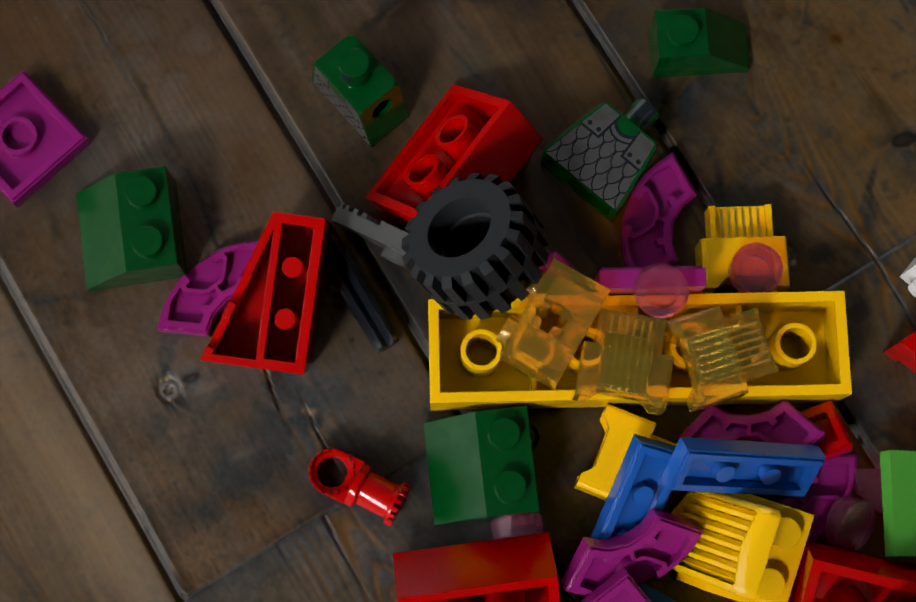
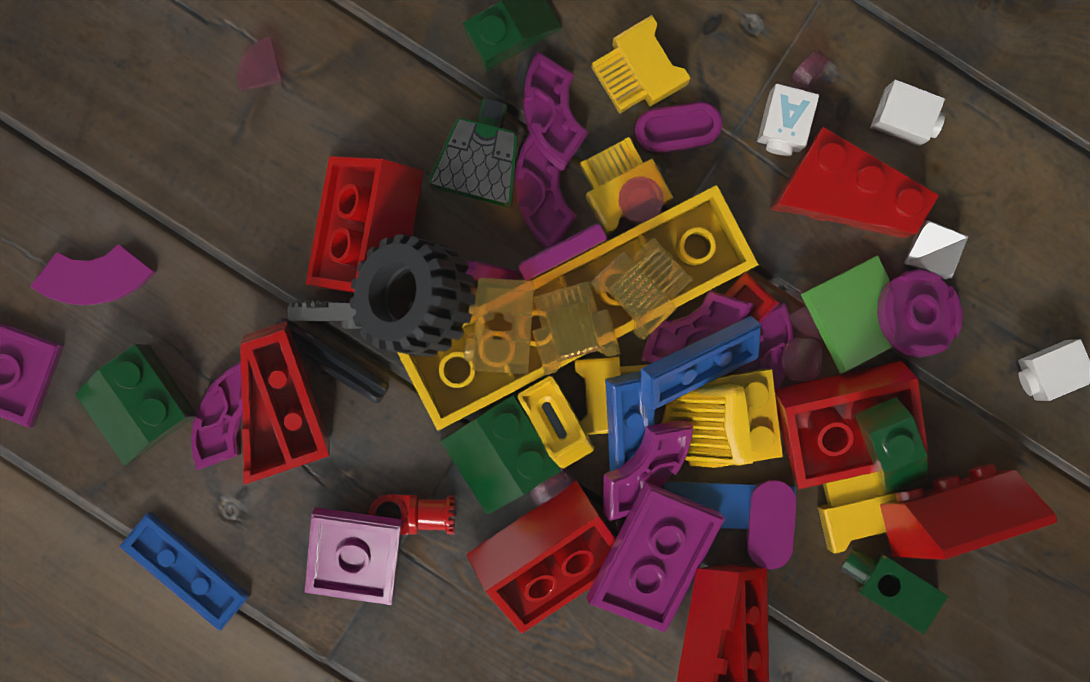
camera: 25 degrees left, 10 degrees up
dark green torso [312,33,409,148] -> none
clear pink tile [633,263,689,318] -> none
none -> magenta tile [30,244,156,305]
none -> blue tile [119,512,251,631]
none -> tile [304,507,402,605]
none -> yellow piece [518,376,594,468]
none -> magenta tile [523,51,588,171]
none -> yellow piece [591,15,690,114]
none -> magenta tile [635,101,722,154]

